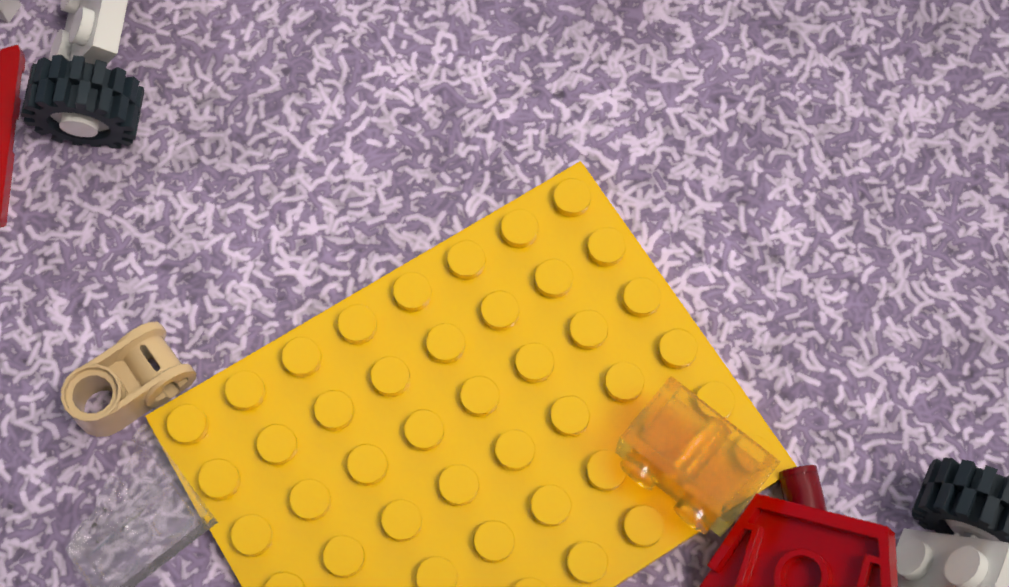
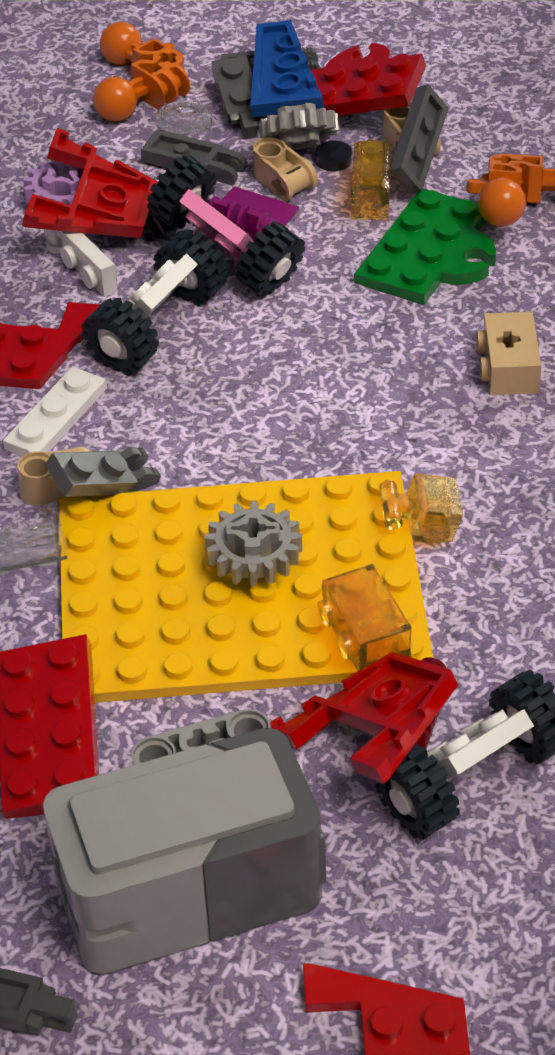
camera: 30 degrees right, 25 degrees down
none -> white plate [3,366,107,456]
none -> dark grey hinge [45,447,161,497]
none -> light grey gear [205,501,302,586]
none -> clear yellow brick [379,473,463,544]

